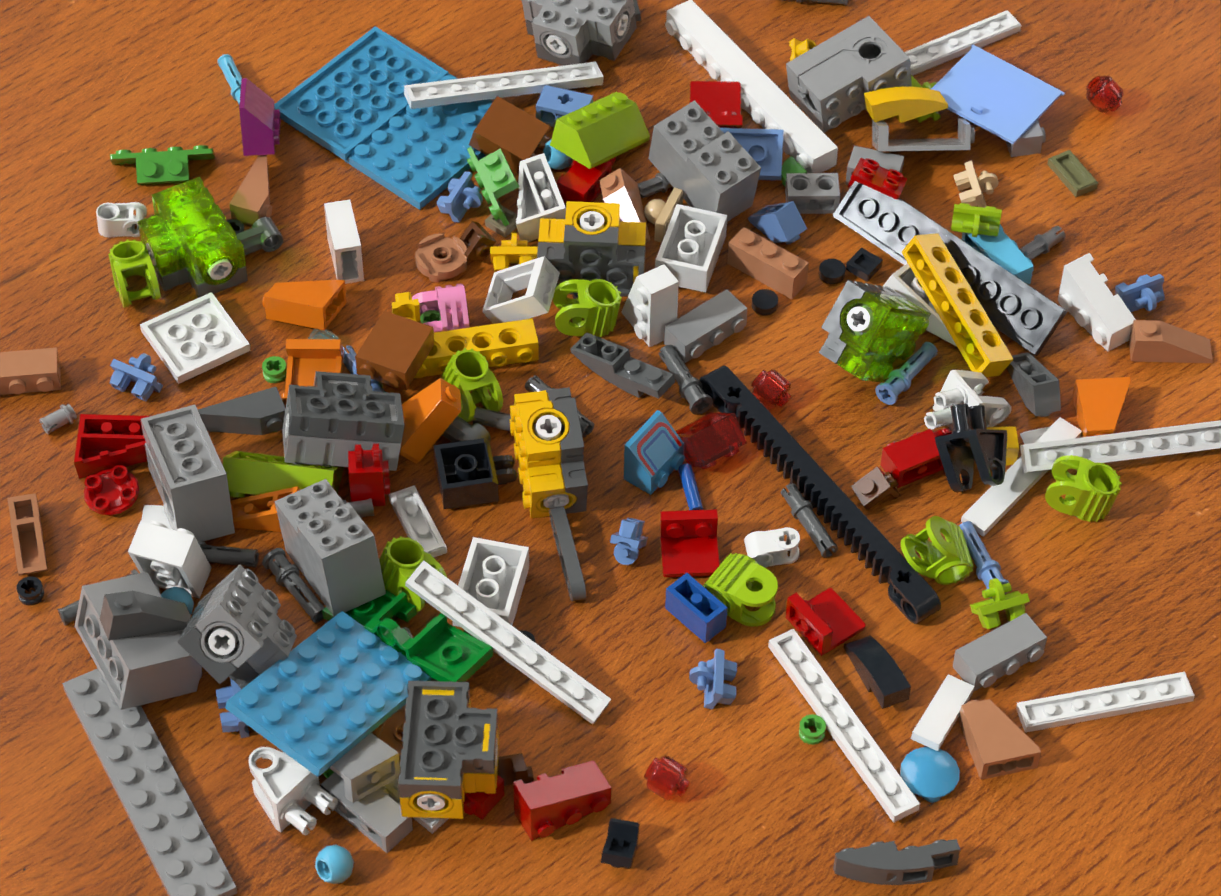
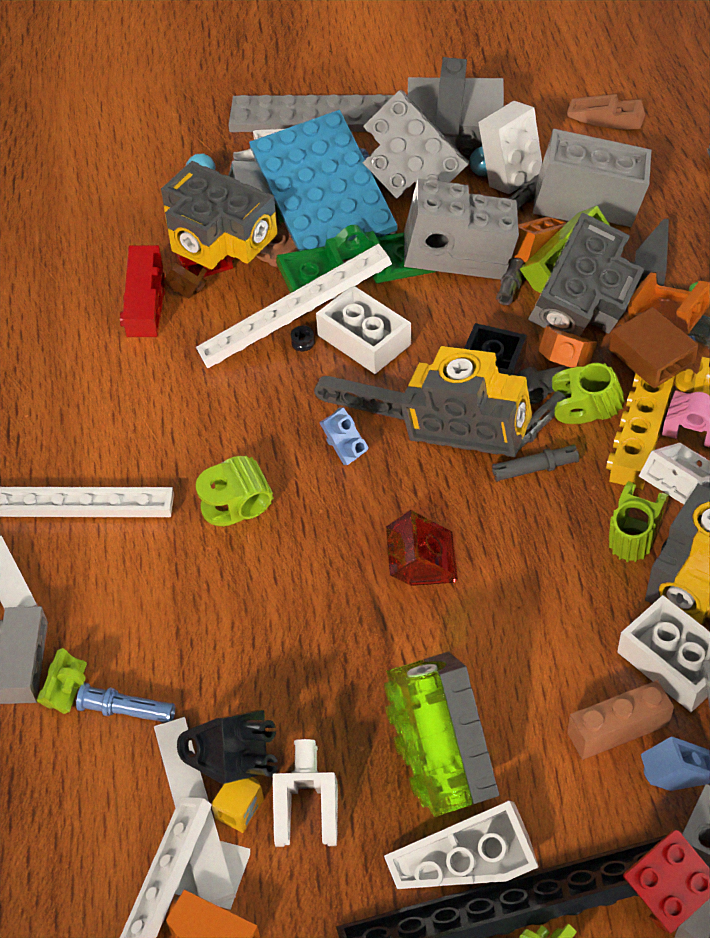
camera: 125 degrees right, 0 degrees up
black bush [16,576,44,606] -> none
red wedge [74,414,150,479] -> none
red hinge [348,443,391,506] -> none
lime piece [379,536,447,613] -> none
white tile [389,485,447,558] -> none
dark grey slope [571,333,675,399] -> none
black bracket [601,818,640,868] -> none
white wedge [622,264,679,347] -> none
dark azure slope [624,410,685,495] -> none
clear red head [644,756,691,801] -> none
dark grey pin [659,344,713,415] -> none
red bracket [660,509,720,577] -> none
light grey brick [664,289,748,363] -> none
blue brick [665,573,727,643] -> none
blue piece [678,463,704,510] -> none
medium blue hips [689,649,737,709] -> none
black gear [699,365,941,624] -> none
white piece [744,527,800,568] -> none
black tile [751,289,778,315] -> none
clear red head [751,369,792,410] -> none
dark grey pin [780,483,838,558] -> none
red bracket [785,588,866,656] -> none
bright green bush [799,714,826,745] -> none
black tile [819,259,846,284] -> none
black slope [844,636,911,709] -> none
black plate [846,247,883,282] -> none
bracket [851,466,900,510] -> none
pin [875,342,938,405] -> none
red hinge [881,428,952,488] -> none
lime piece [901,516,974,584] -> none
yellow brick [902,234,1014,377] -> none
dark grey slope [1007,352,1061,417] -> none
lime piece [1045,455,1122,522] -> none

